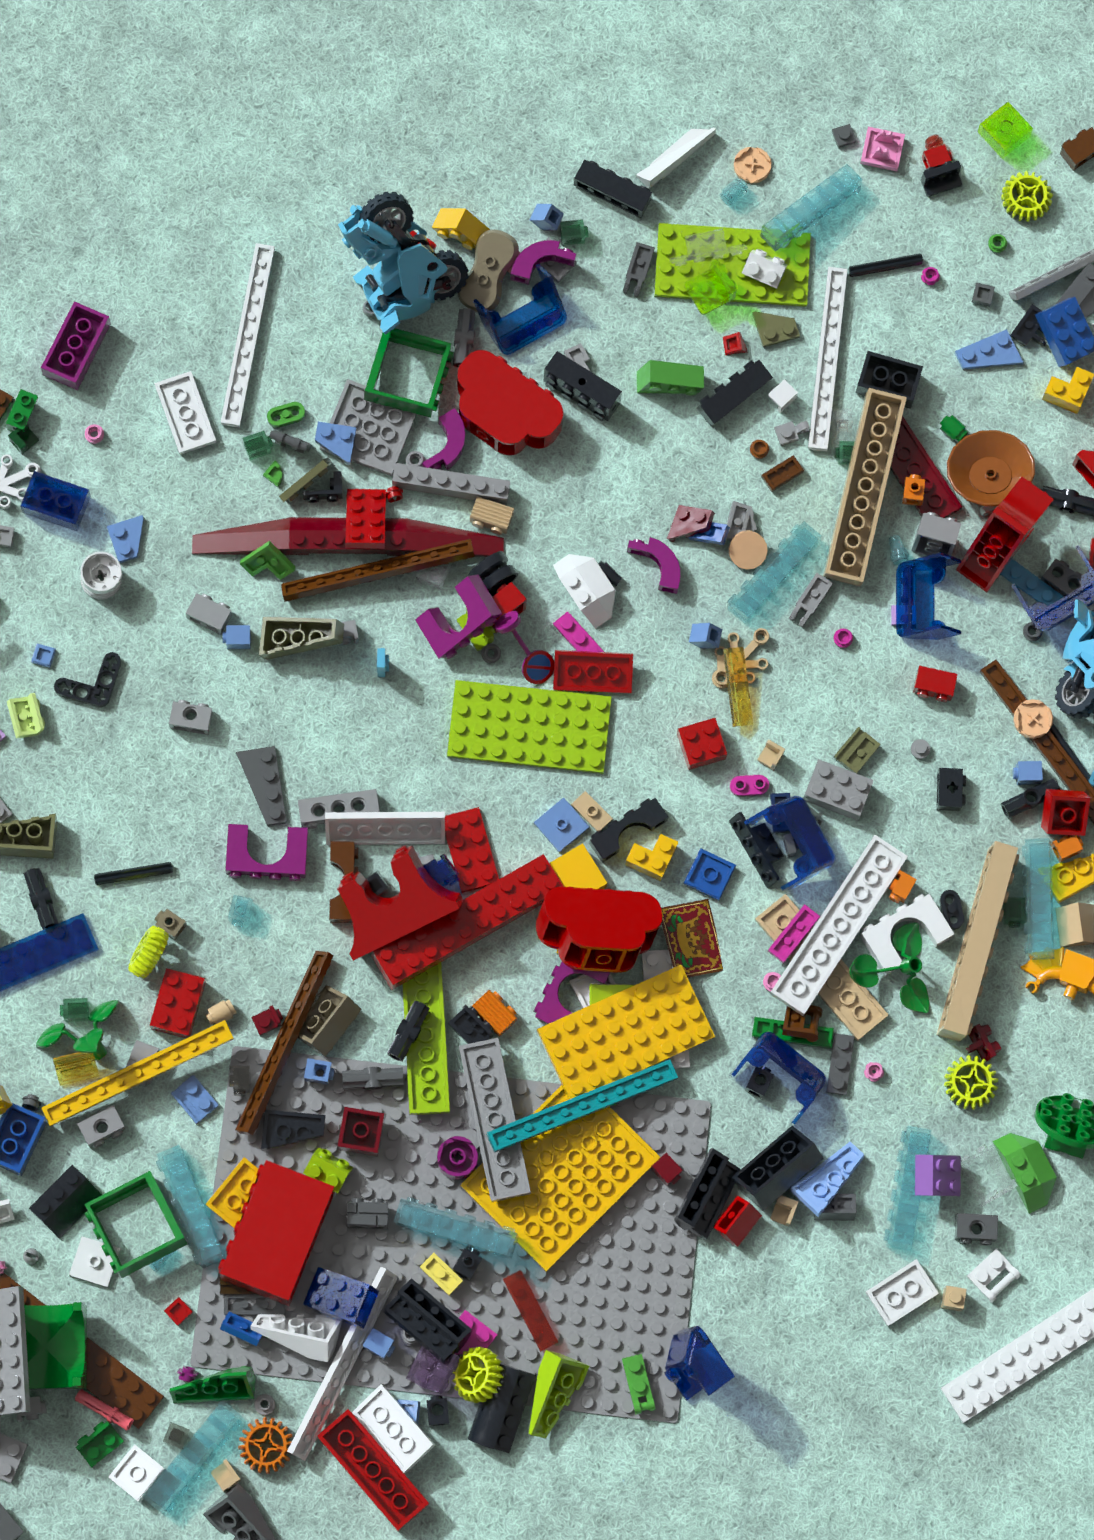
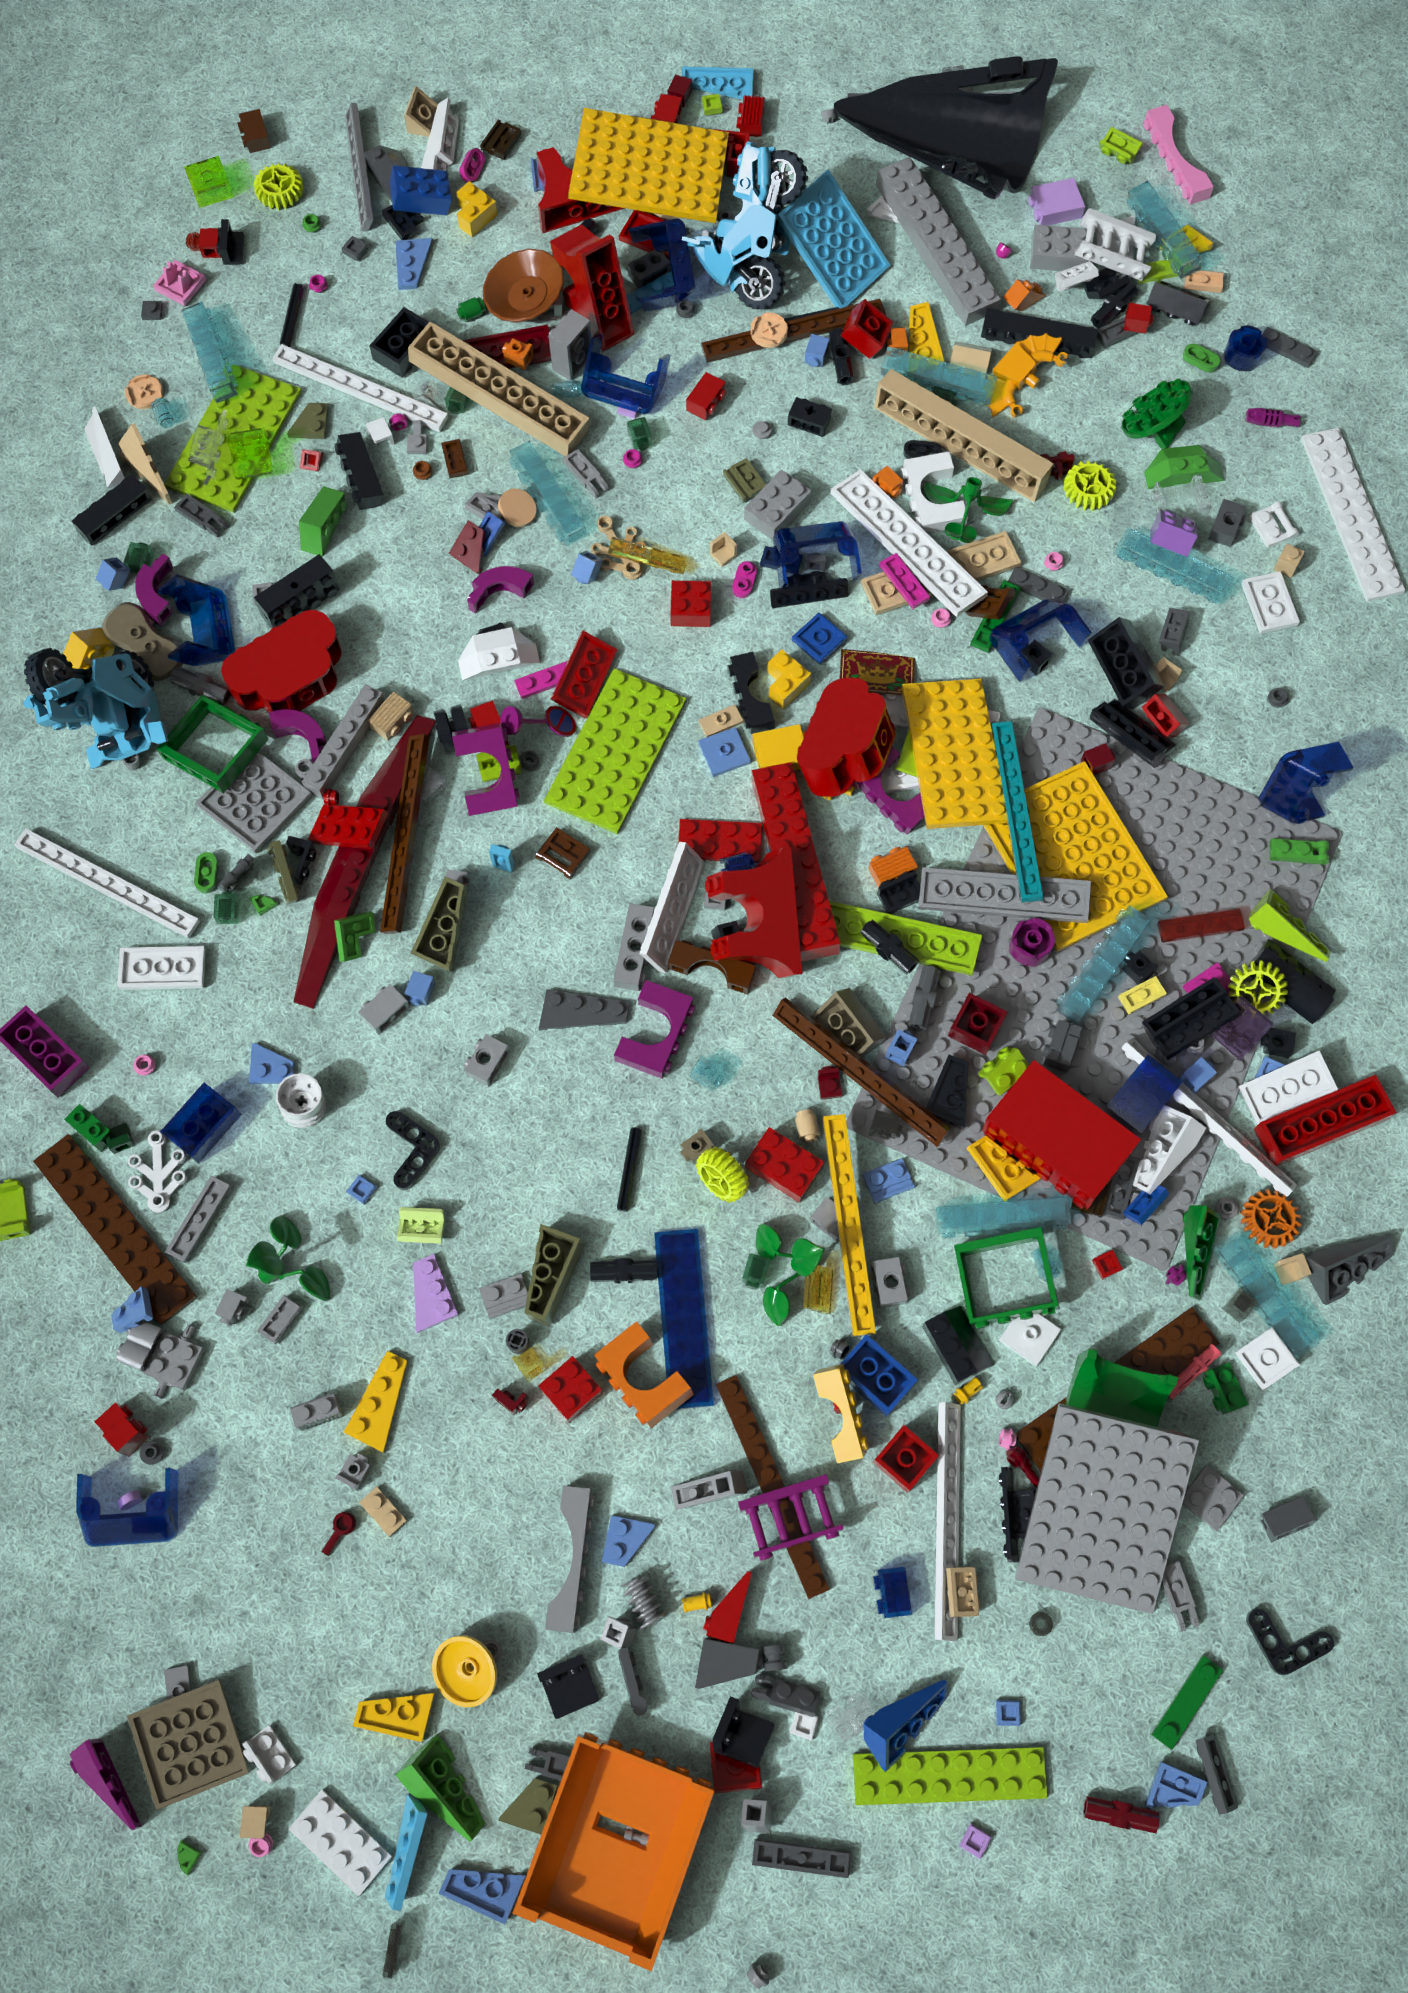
camera: 65 degrees left, 5 degrees down
medium blue wing [315,421,356,465] -> none
white bracket [742,249,788,289] -> none
light blue wing [791,1142,864,1217] -> none
none -> tan wedge [118,423,173,505]
none -> dark pink plate [389,413,408,431]
none -> reddish brown plate [535,827,590,880]
none -> clear green brick [627,417,652,450]
none -> yellow pin [953,1377,983,1405]
none -> dark grey plate [1267,688,1288,708]

